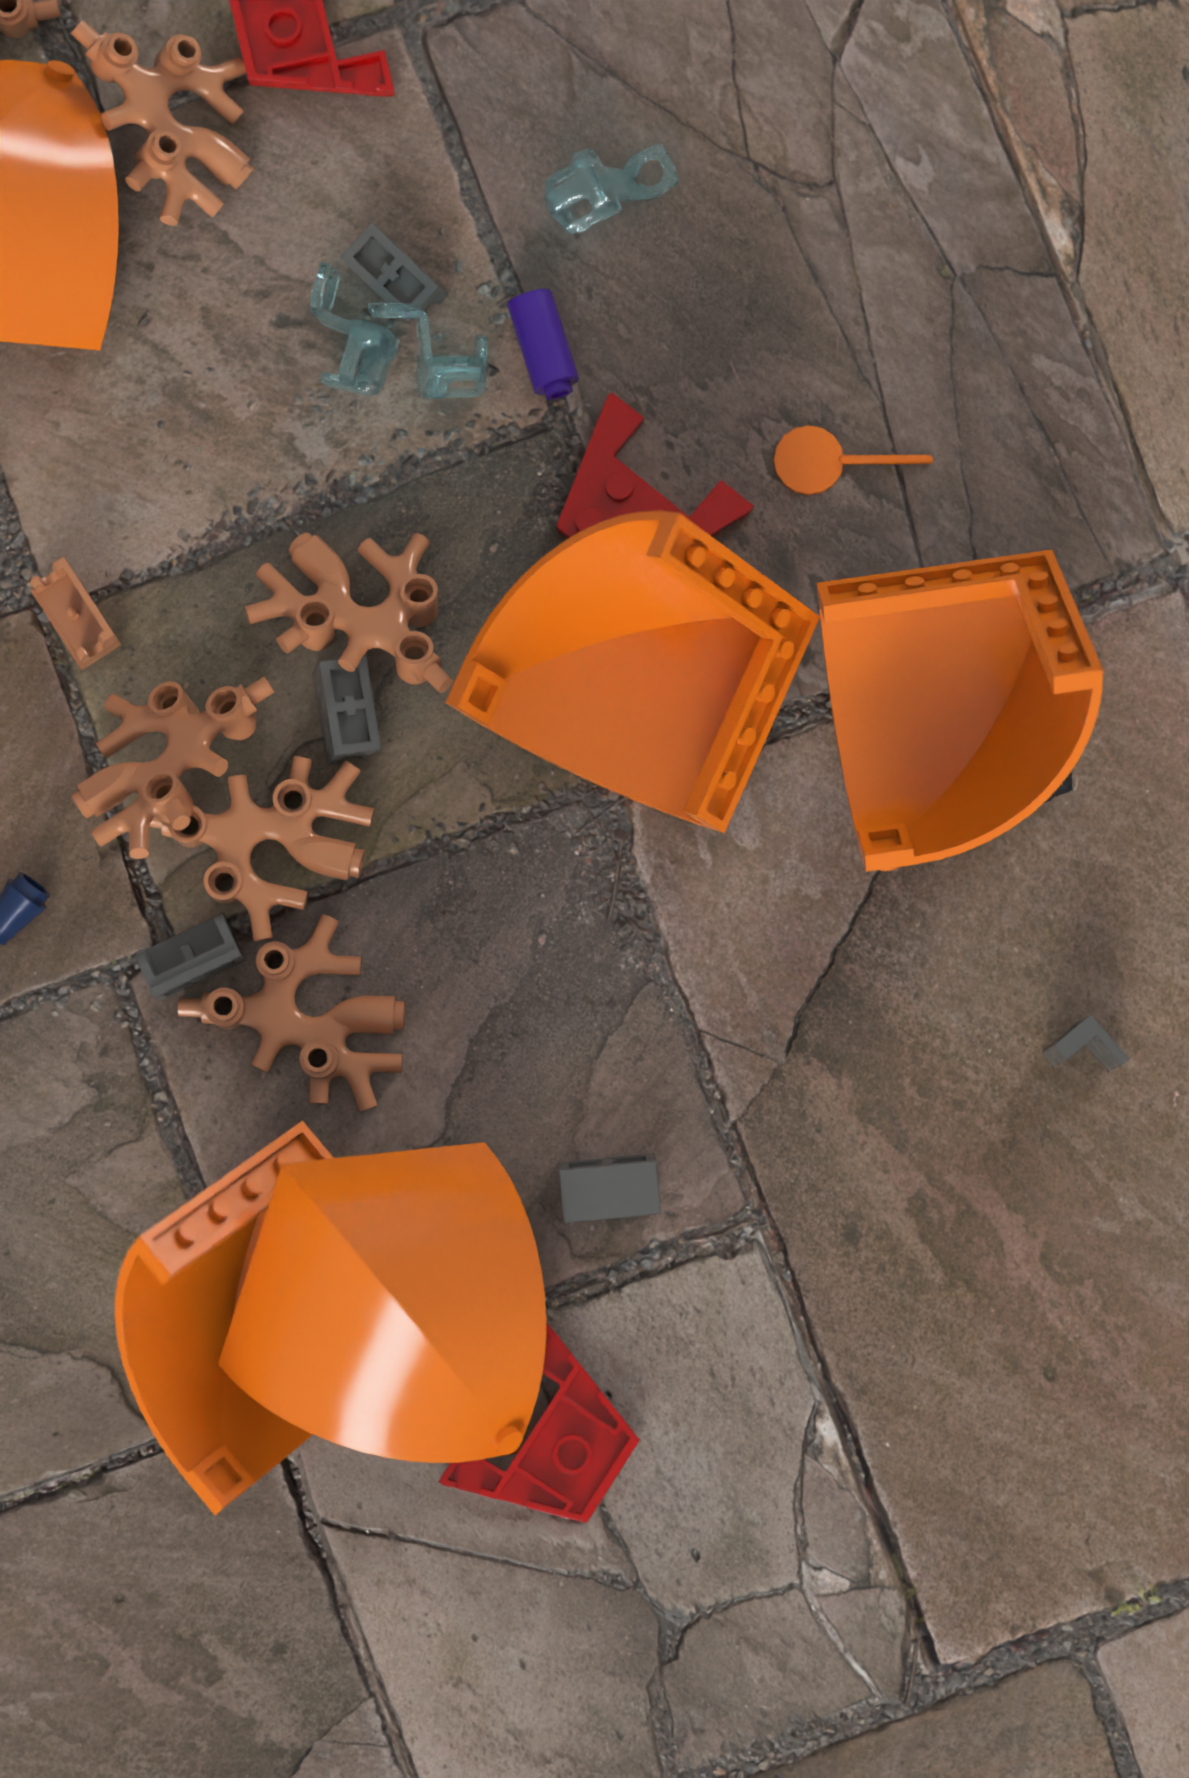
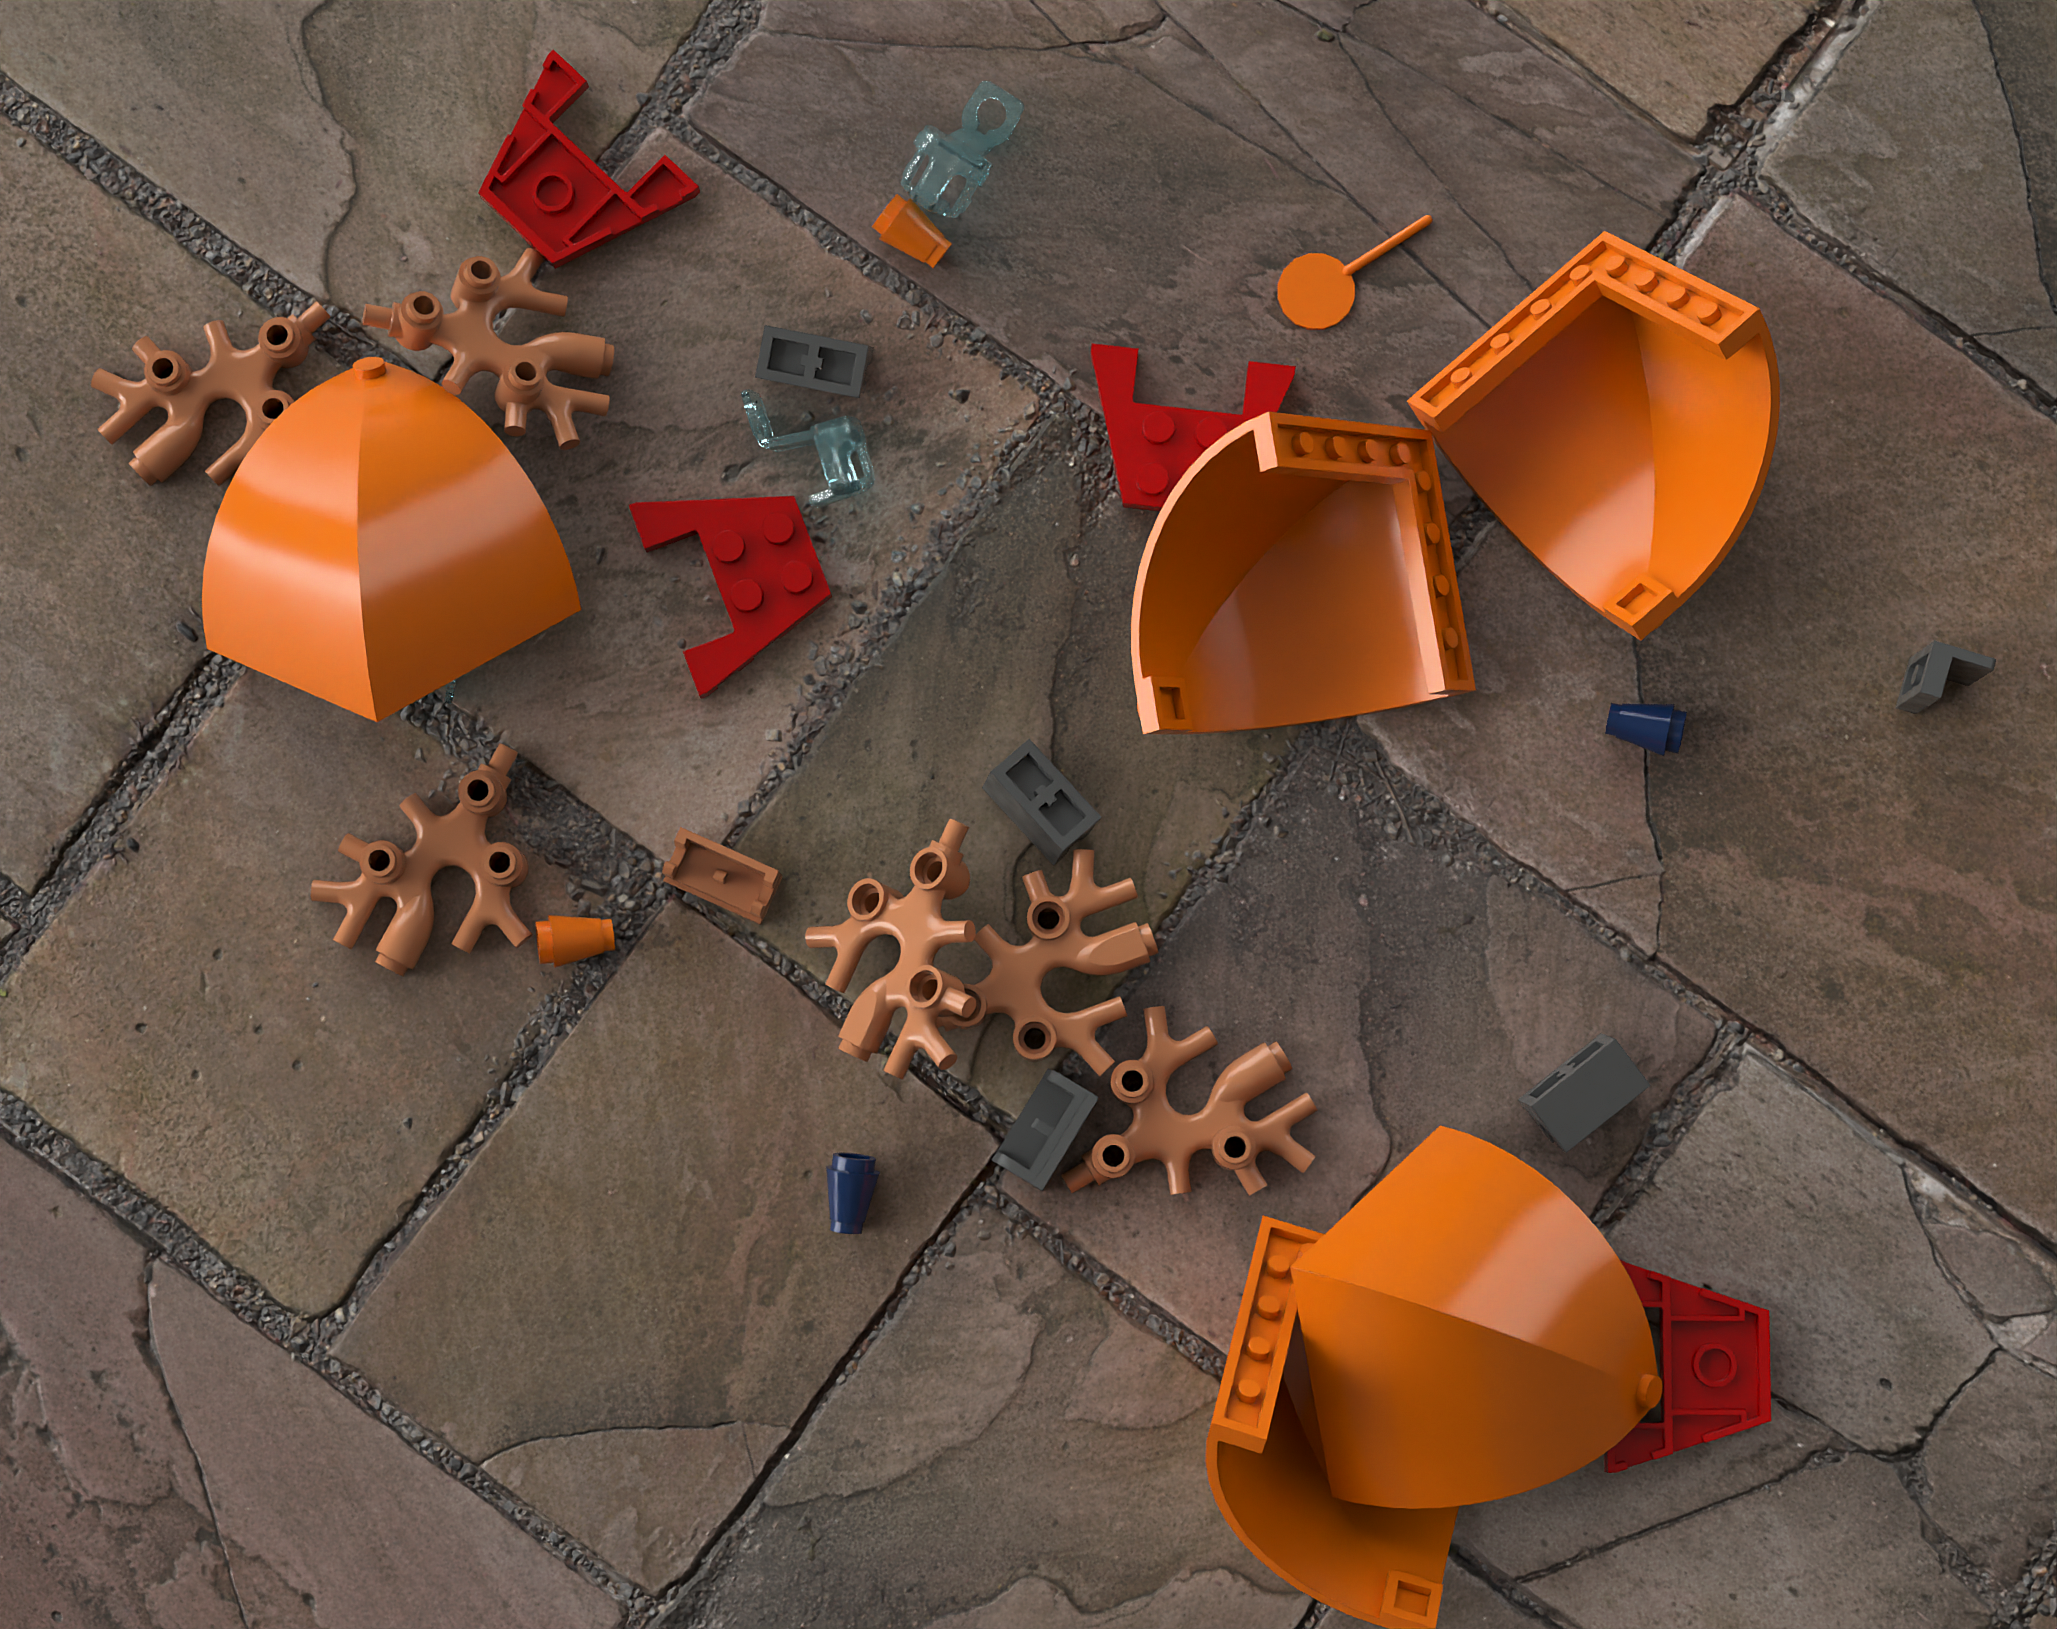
camera: 30 degrees left, 0 degrees up
nougat plant [244,533,453,693] -> none
clear light blue piece [368,303,487,399] -> none
dark purple brick [507,289,579,400] -> none
none -> red wing [628,496,832,699]
none -> orange cone [872,194,952,268]
none -> dark blue cone [1605,703,1687,756]

